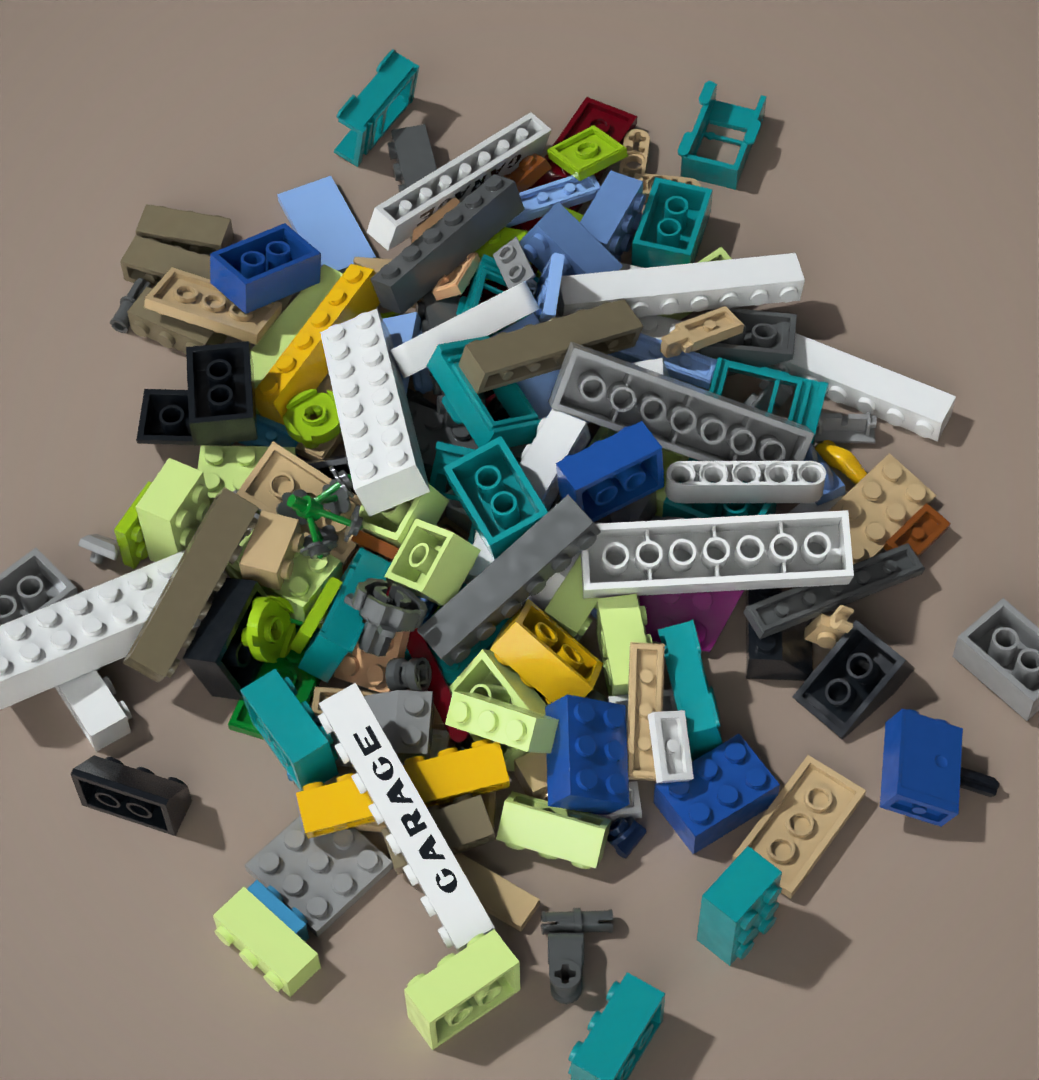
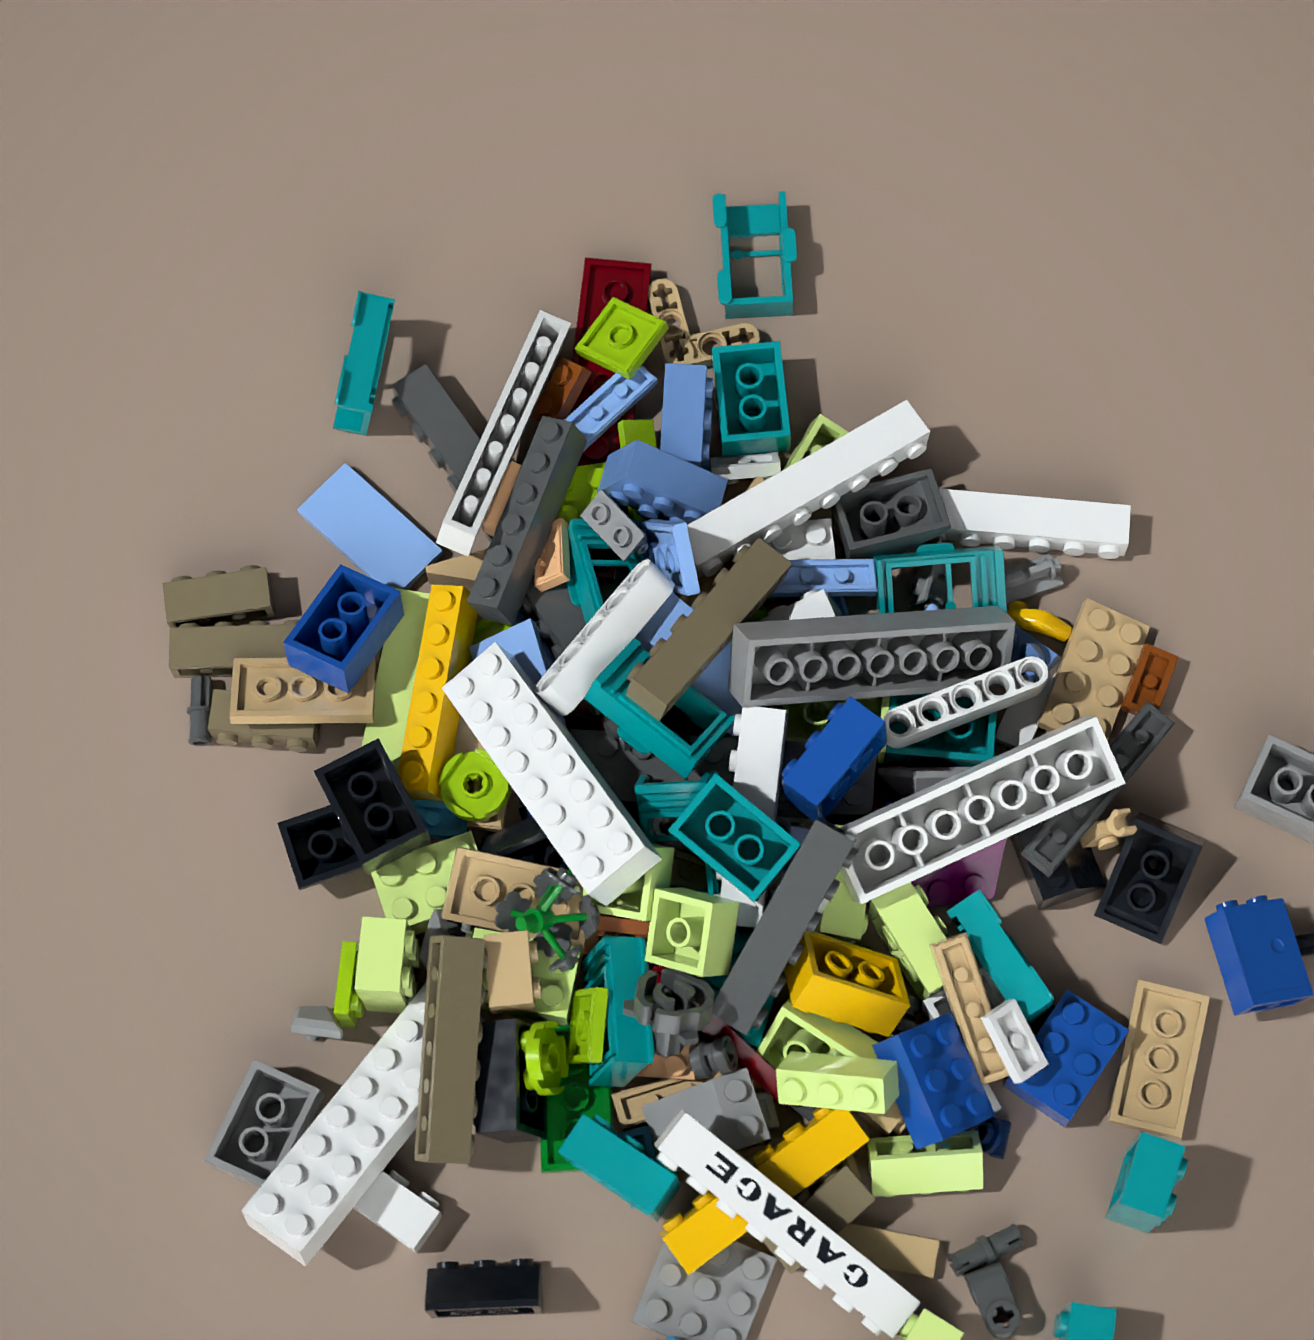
camera: 20 degrees left, 15 degrees up
tan hinge [660,306,744,358] -> none

